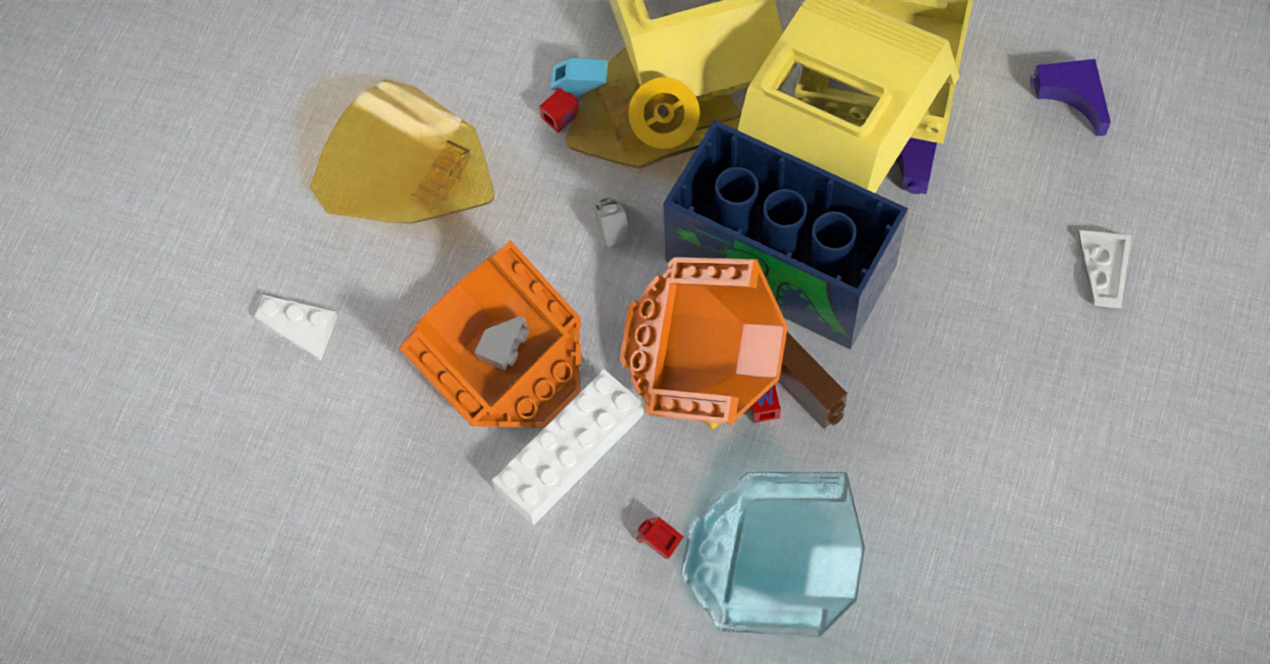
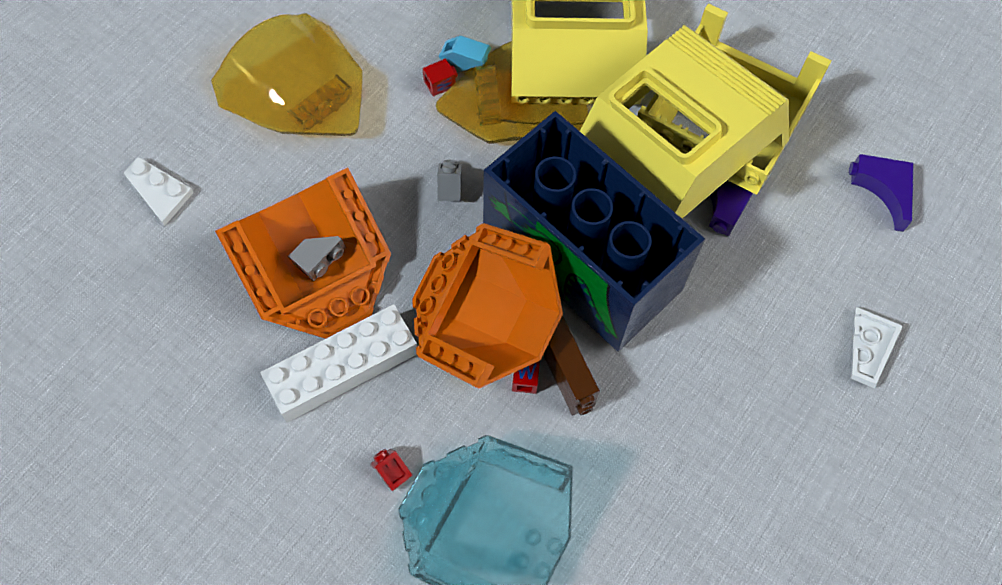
camera: 10 degrees right, 0 degrees up
yellow piece [629,77,700,149] -> none

